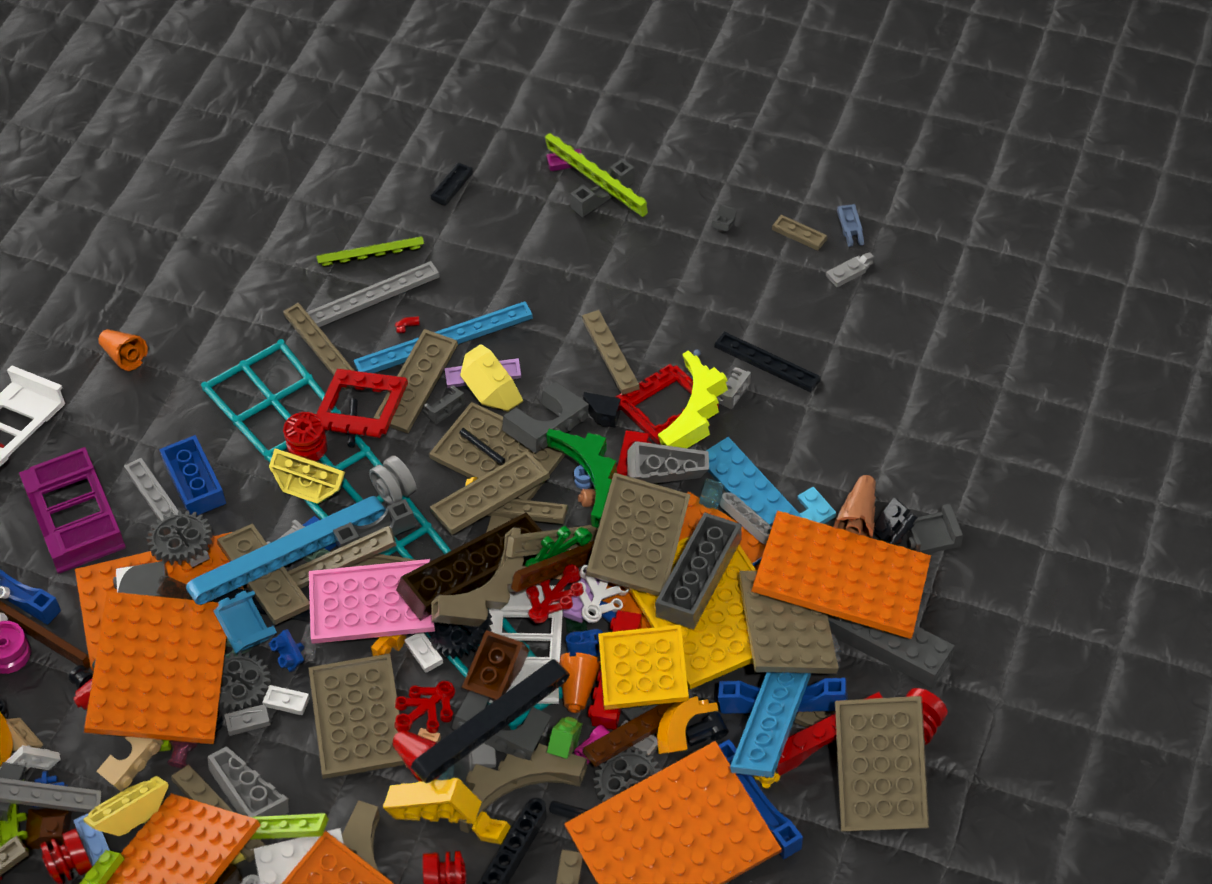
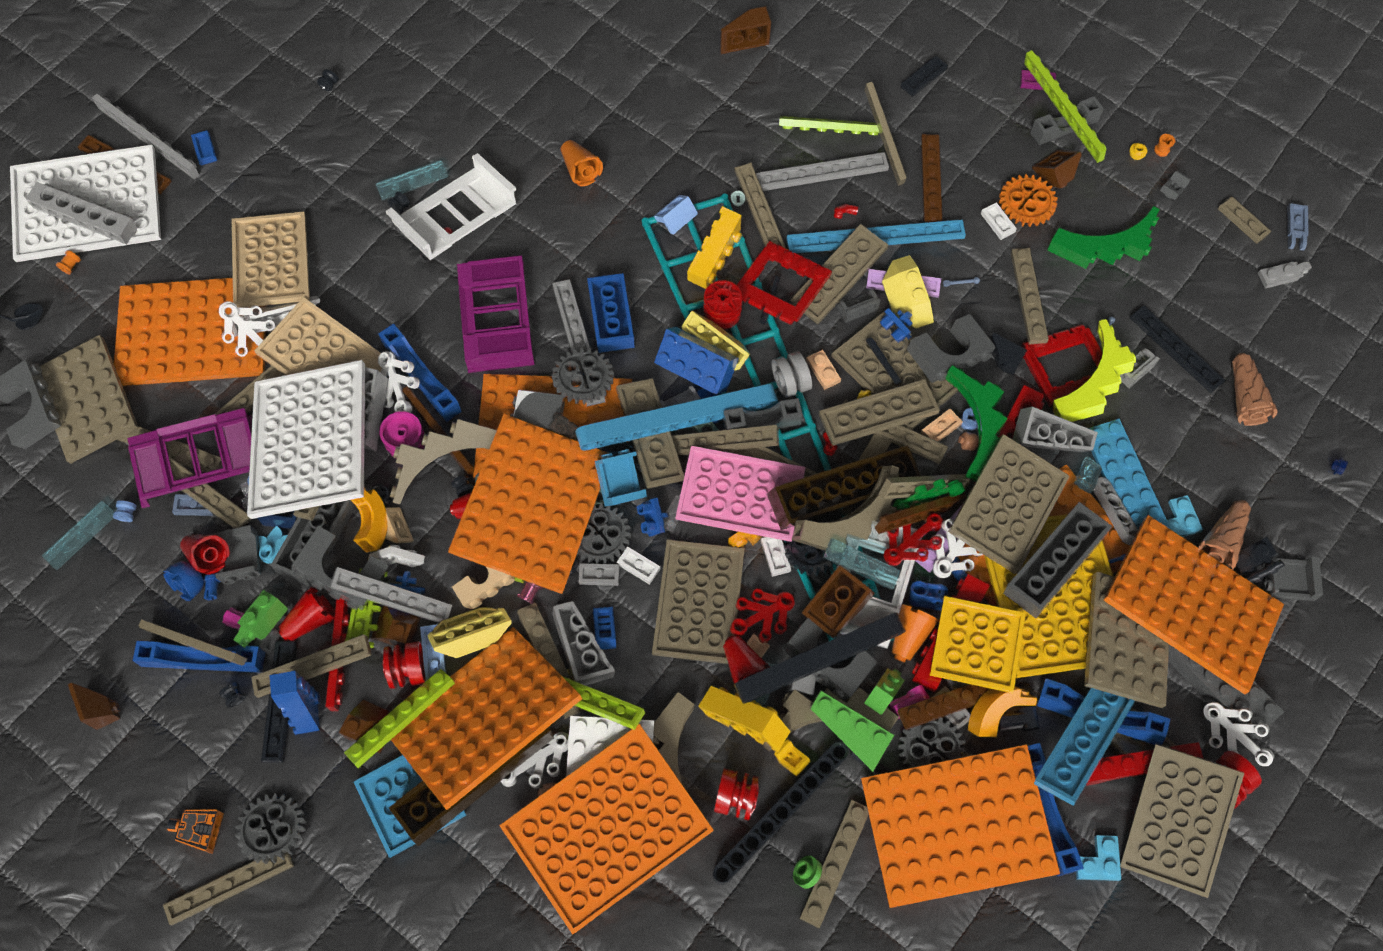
camera: 15 degrees right, 15 degrees up
none -> dark tan arch [390,419,497,504]
none -> blue slope [593,607,616,650]
none -> light blue panel [654,195,698,234]
none -> blue brick [654,327,739,395]
none -> yellow wedge [687,206,742,289]
none -> reddish brown slope [720,6,771,54]
none -> light aqua hinge [731,191,745,206]
none -> light nougat plate [806,350,841,390]
none -> bright green wedge [810,690,894,771]
none -> red arm [823,432,838,456]
none -> clear light blue tile [823,539,900,589]
none -> dark tan tile [865,82,907,186]
none -> blue hips [880,308,913,343]
none -> reddish brown plate [921,134,942,223]
none -> light nougat plate [921,409,963,442]
none -> sand blue hinge [943,277,980,287]
none -> white plate [981,202,1017,240]
none -> orange gear [999,174,1058,227]
none -> reddish brown slope [1032,150,1082,188]
none -> green arch [1047,206,1160,269]
none -> medium azure plate [1076,835,1121,881]
none -> yellow plate [1129,143,1147,160]
none -> orange bush [1154,134,1175,157]
none -> white plant [1204,702,1274,766]
none -> nougat cone [1232,353,1278,426]
none -> clear blue plate [1331,457,1348,475]

